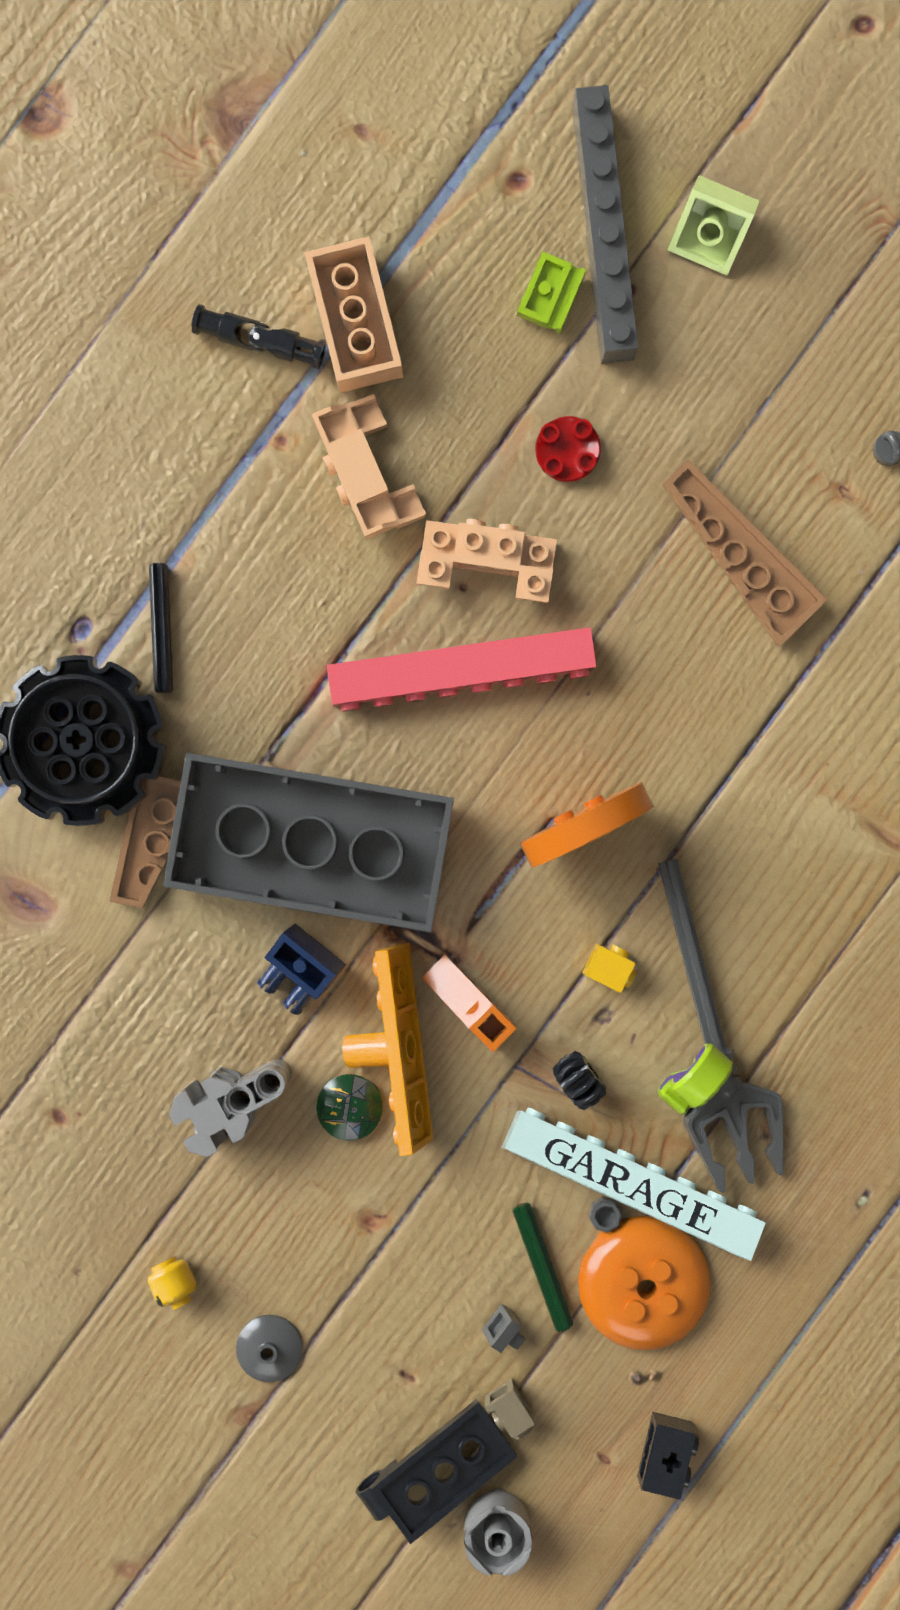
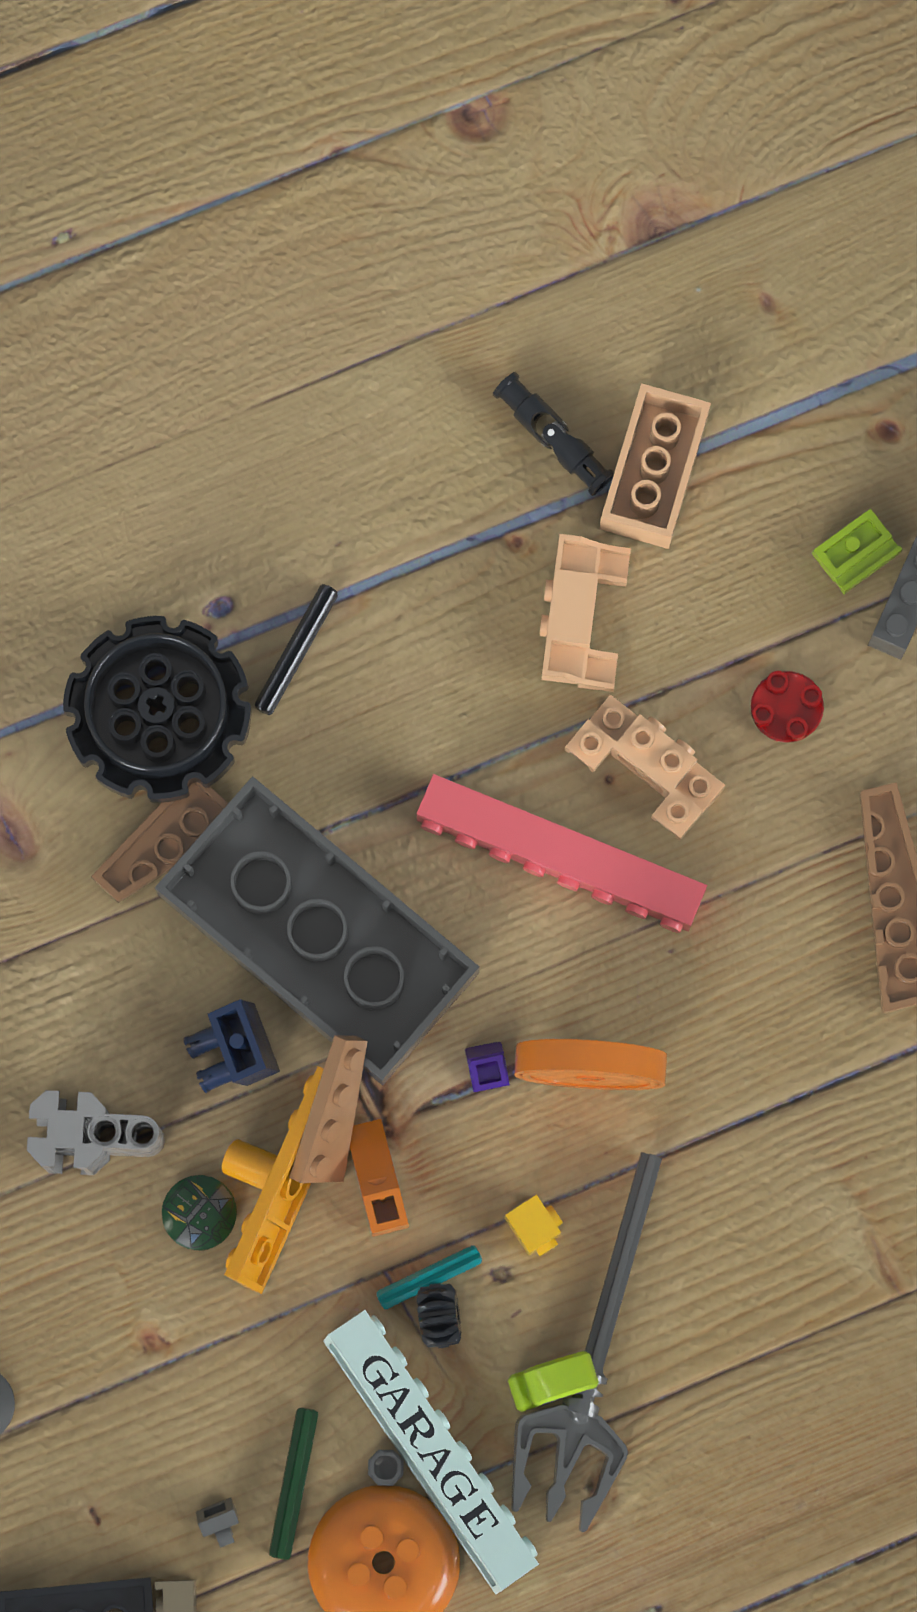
camera: 30 degrees right, 10 degrees down
none -> medium nougat wing [289,1035,368,1183]
none -> teal axle [376,1245,482,1309]
none -> dark purple slope [465,1042,510,1092]

